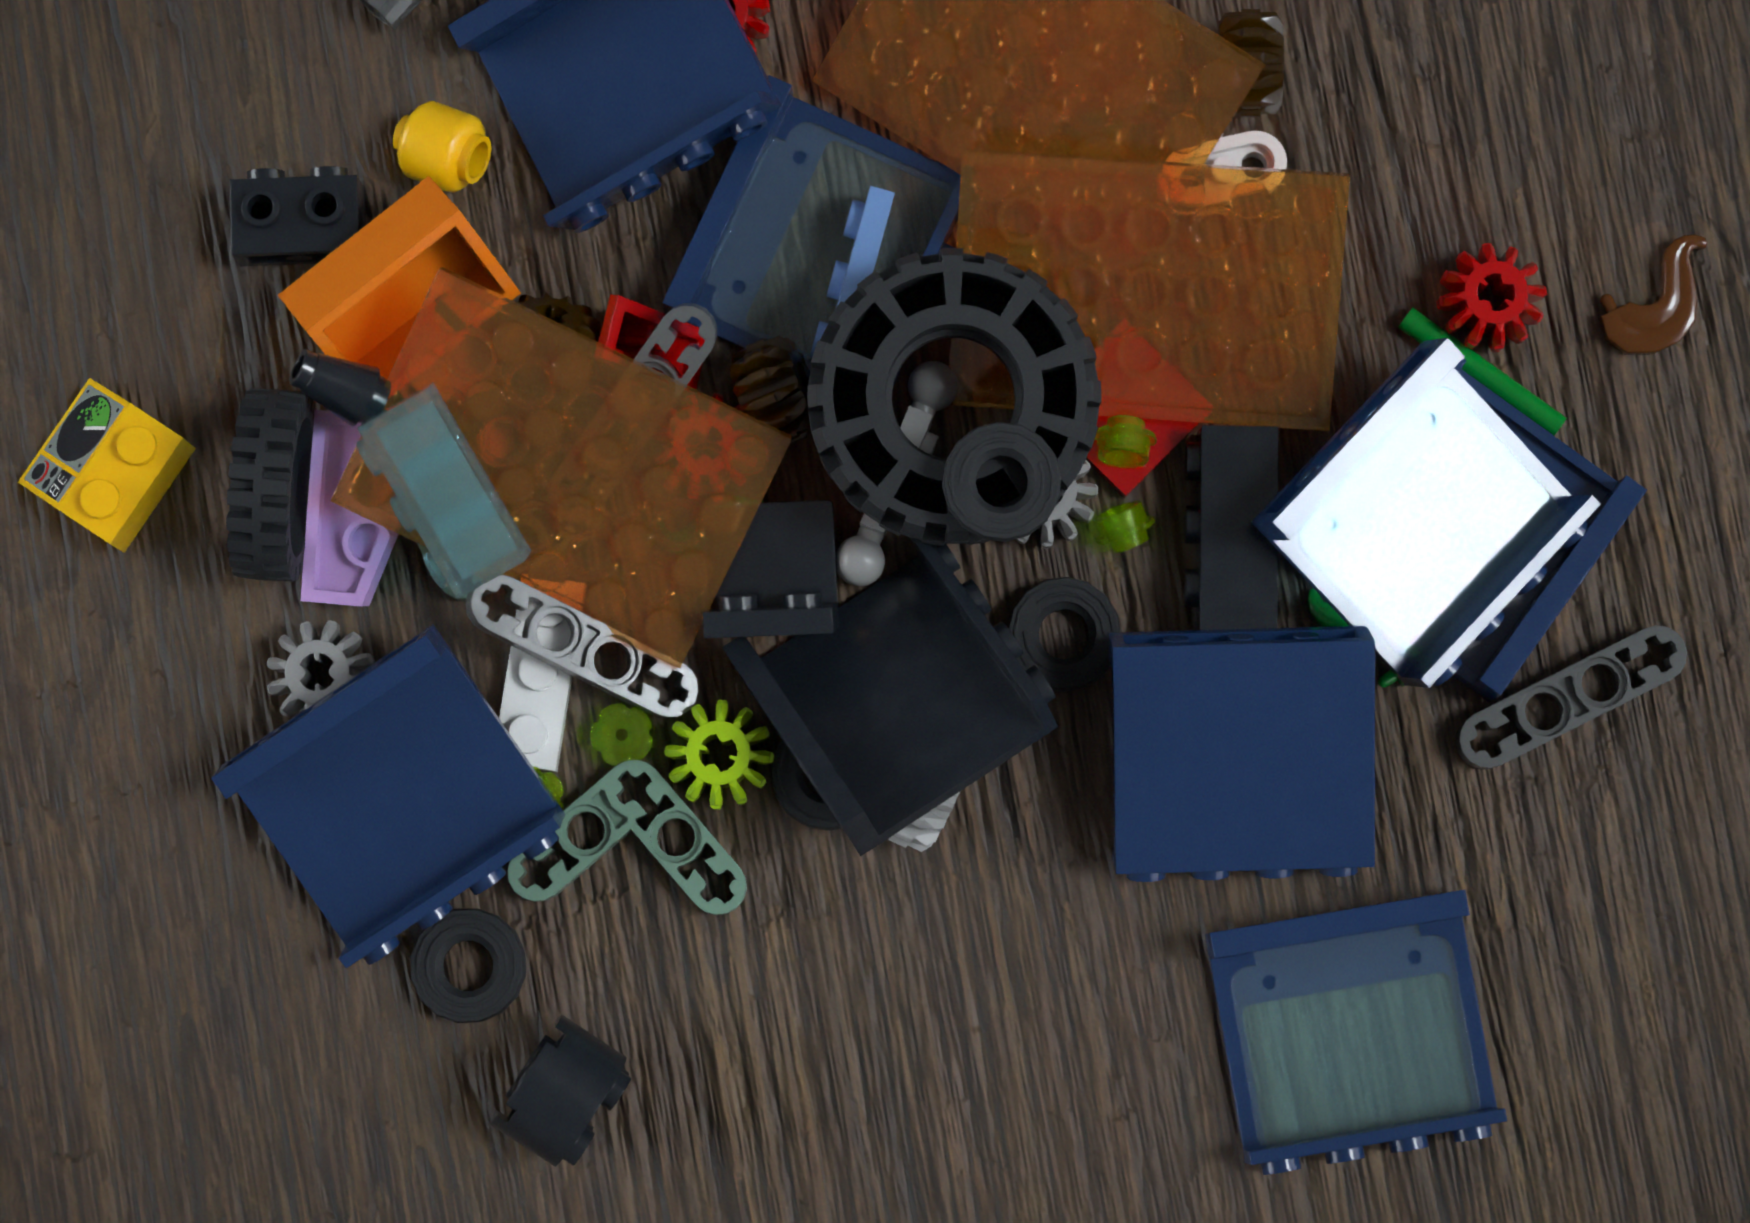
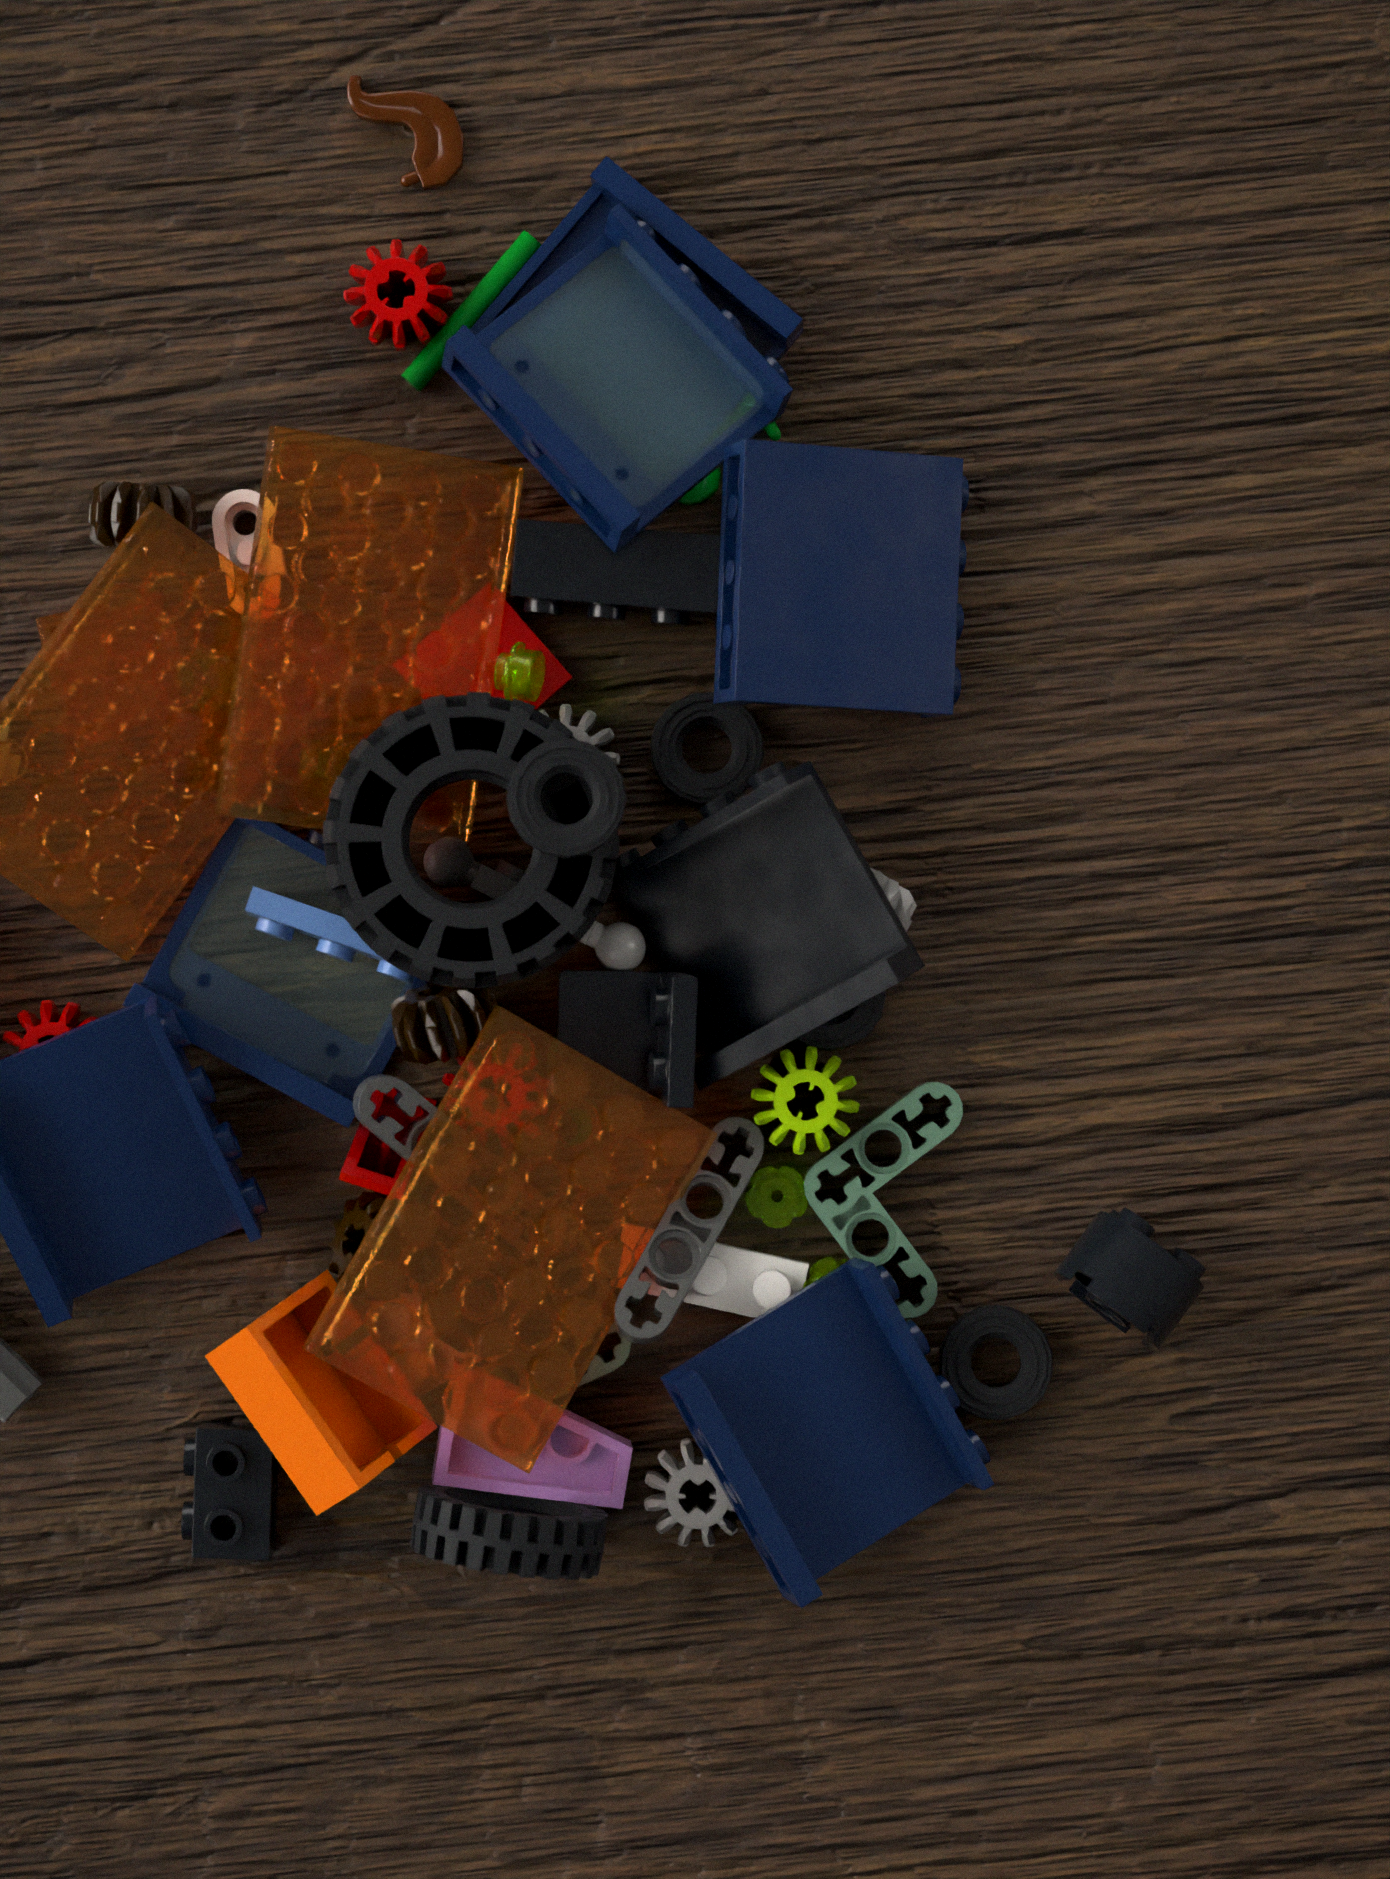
camera: 90 degrees left, 5 degrees up
yellow slope [18,378,196,553] -> none
black cone [289,349,391,427] -> none
clear light blue brick [356,382,531,599] -> none
yellow head [393,101,492,193] -> none
clear neon green plate [1094,500,1155,553] -> none
clear light blue panel [1205,890,1508,1175] -> none
dark grey beam [1455,625,1687,770] -> none

